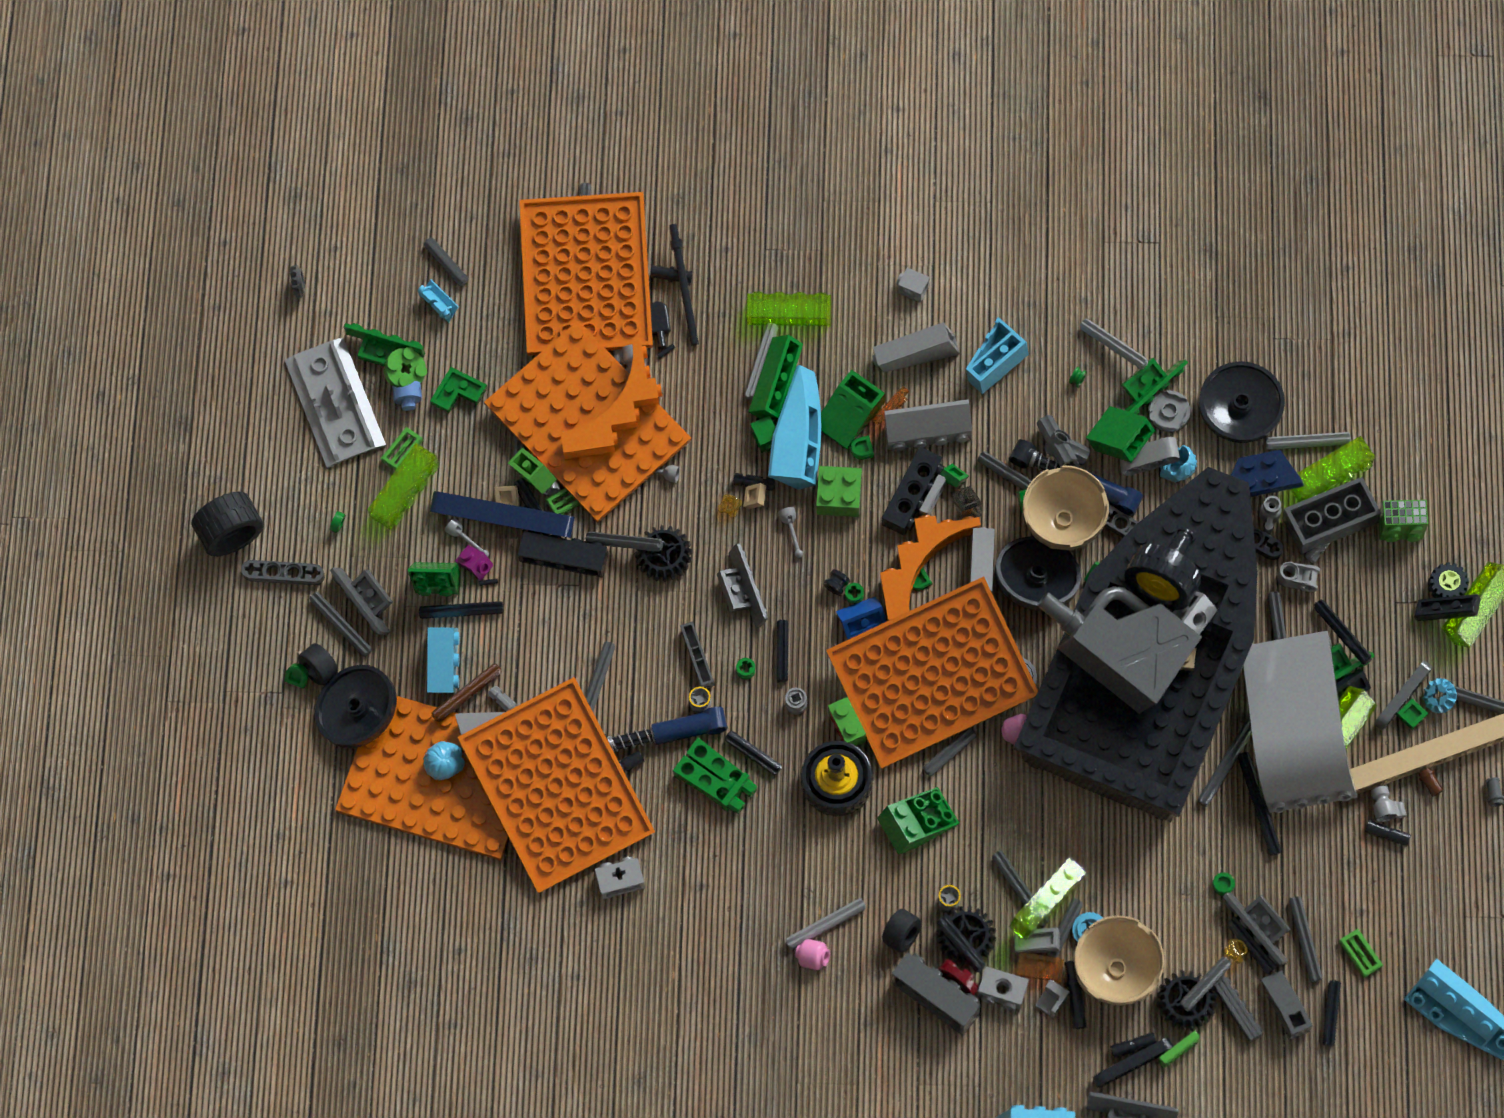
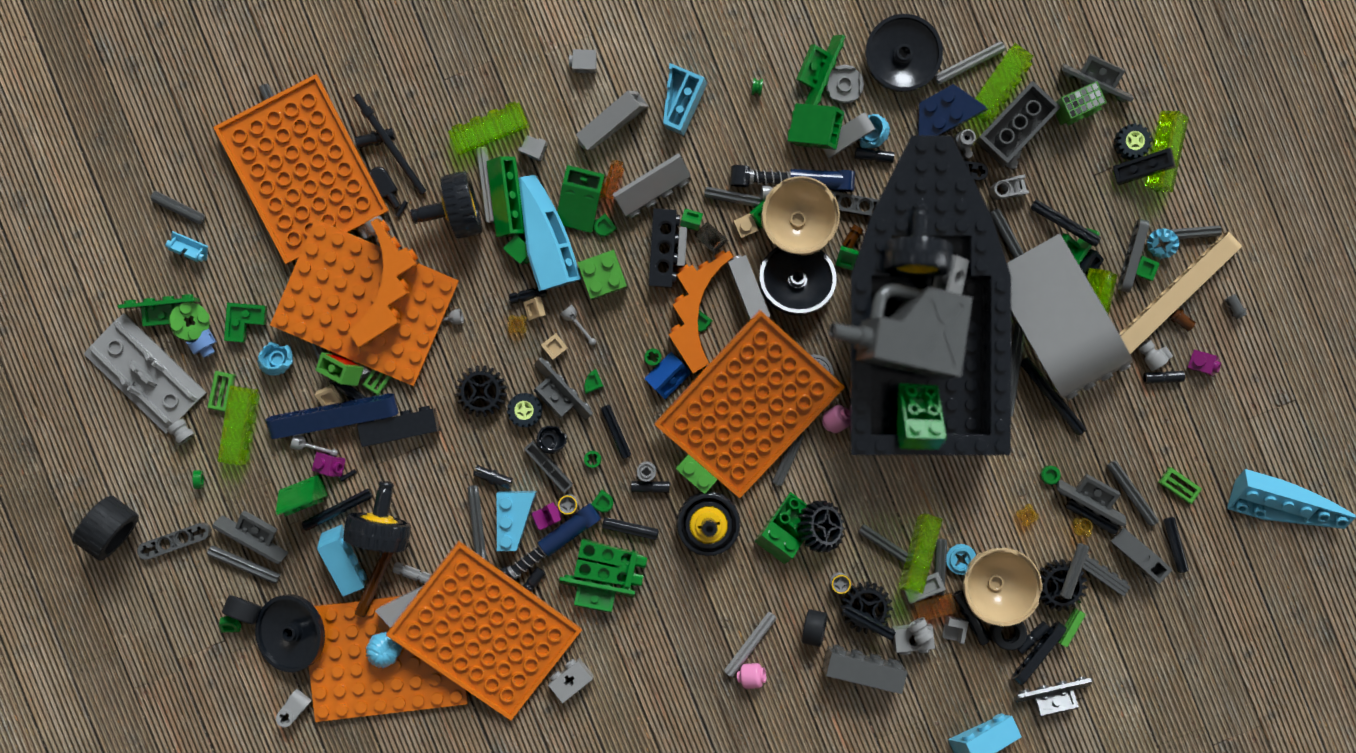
camera: 30 degrees left, 20 degrees up
dark grey gear [290,265,305,298] -> none
dark grey axle [585,532,663,552] -> none
black wheel [823,569,850,596] -> none
dark red tile [938,959,979,996] -> none
dark grey piece [1036,415,1090,467] -> none
light grey axle [1080,319,1148,369] -> none
none -> light grey wheel [167,418,195,445]
none -> medium azure hair [257,342,293,376]
none -> light grey piece [276,689,312,727]
none -> black wheel [343,481,411,552]
none -> black wheel [410,171,483,239]
none -> black pin [473,465,513,490]
none -> medium azure wedge [496,491,537,551]
none -> black wheel [507,393,543,427]
none -> light grey panel [518,135,548,162]
none -> magenta bracket [531,502,561,530]
none -> black hair [537,426,567,454]
none -> tan plate [541,333,568,360]
none -> green bracket [559,575,635,613]
none -> green tile [584,369,604,394]
none -> green tile [591,489,614,512]
none -> black piece [631,481,670,493]
none -> tan plate [733,214,759,239]
none -> black gear [797,500,846,553]
none -> black piece [855,147,895,164]
none -> green slope [897,384,946,450]
none -> light grey wheel [907,617,934,644]
none -> black tyre [989,622,1027,651]
none -> clear yellow plate [1016,504,1039,527]
none -> dark grey bracket [1061,54,1134,102]
none -> magenta bracket [1188,350,1221,377]

